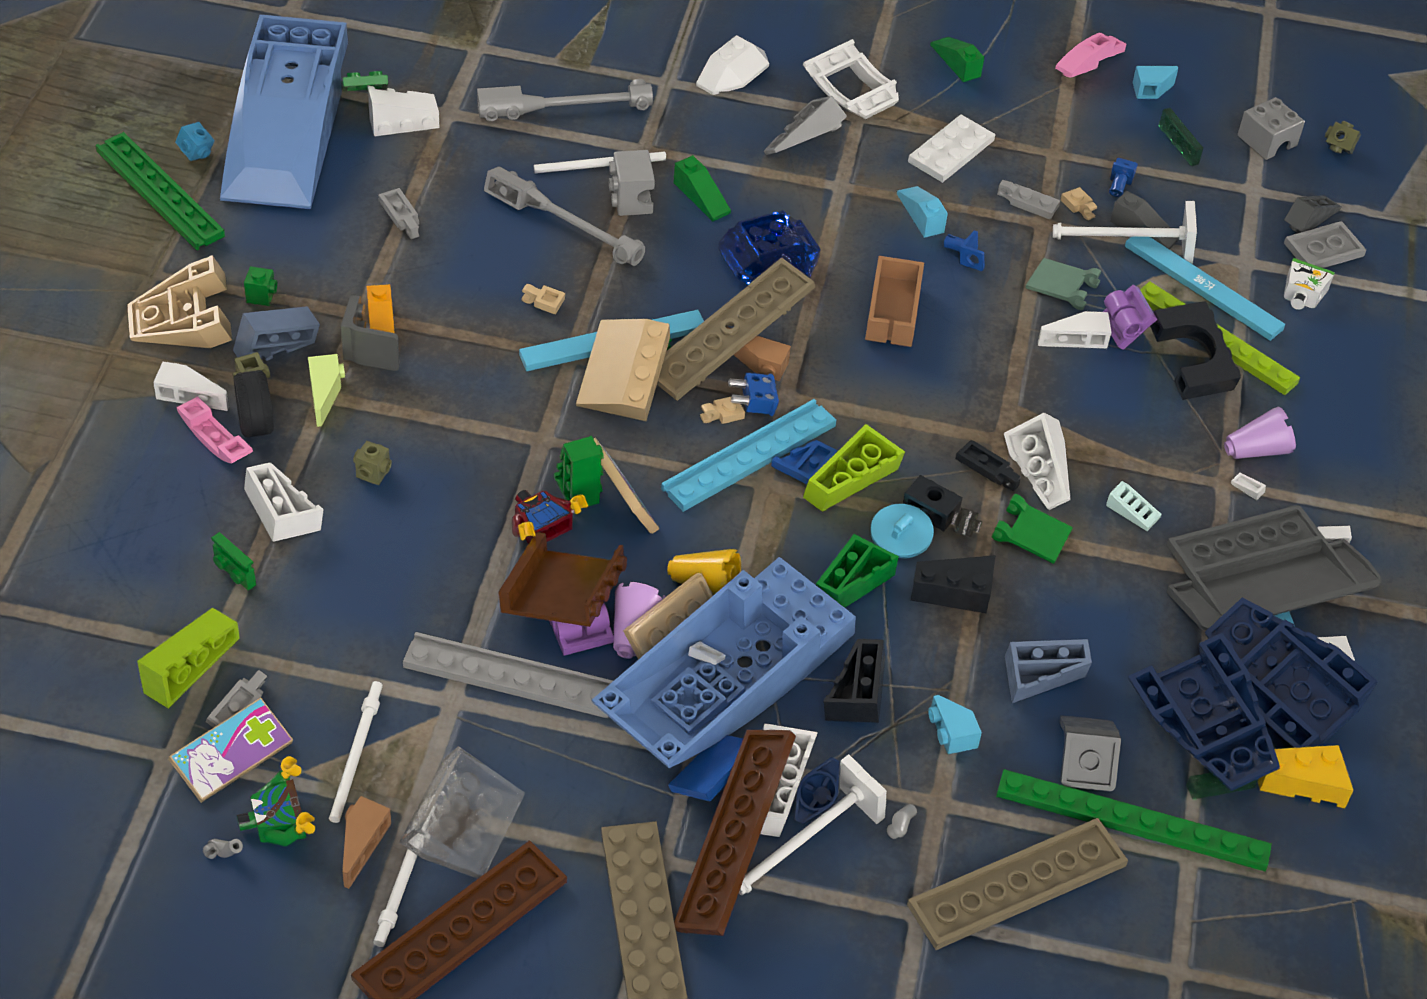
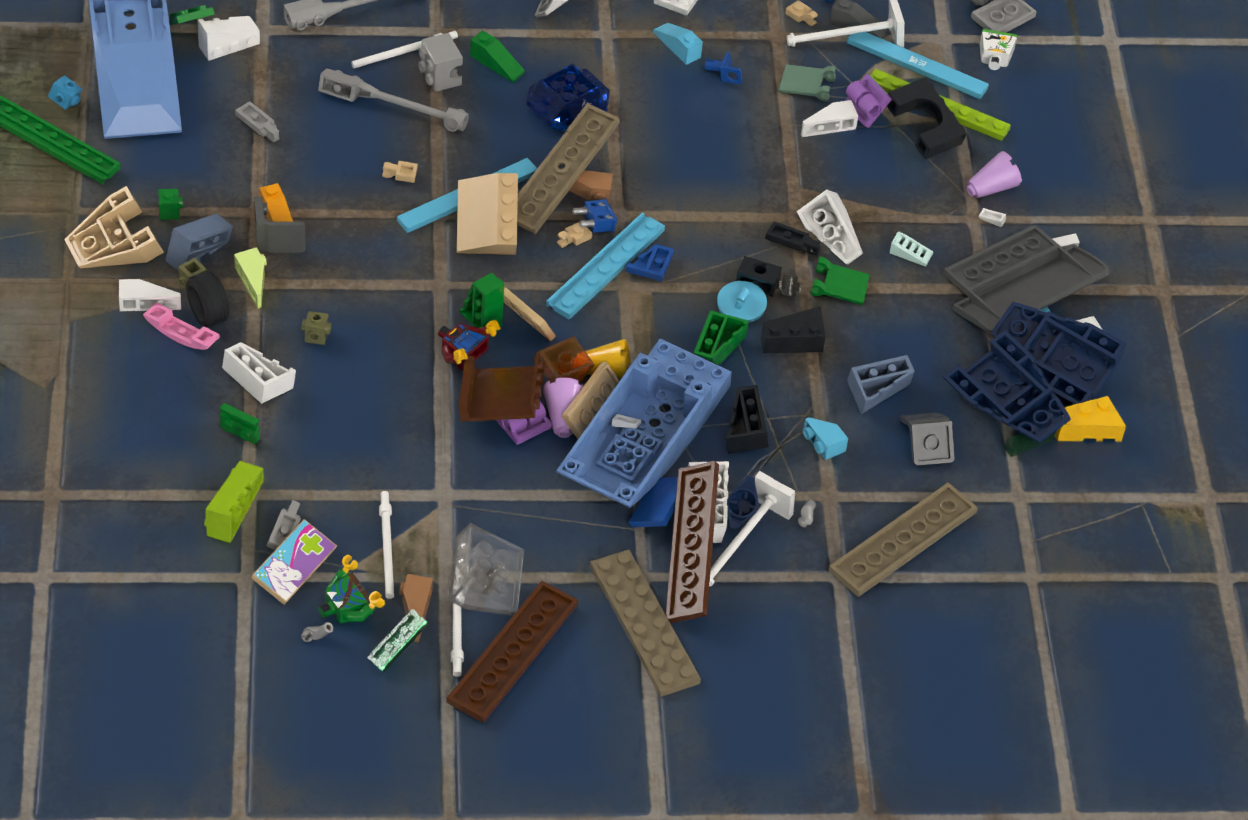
camera: 15 degrees left, 0 degrees up
light grey plate [403,632,613,719] -> none
lime wedge [803,424,905,512] -> none
medium nougat piece [865,256,924,347] -> none
green plate [996,769,1272,872] -> none
light grey hinge [997,180,1060,220] -> none
none -> clear green plate [368,608,429,672]
none -> clear orange slope [538,336,594,384]

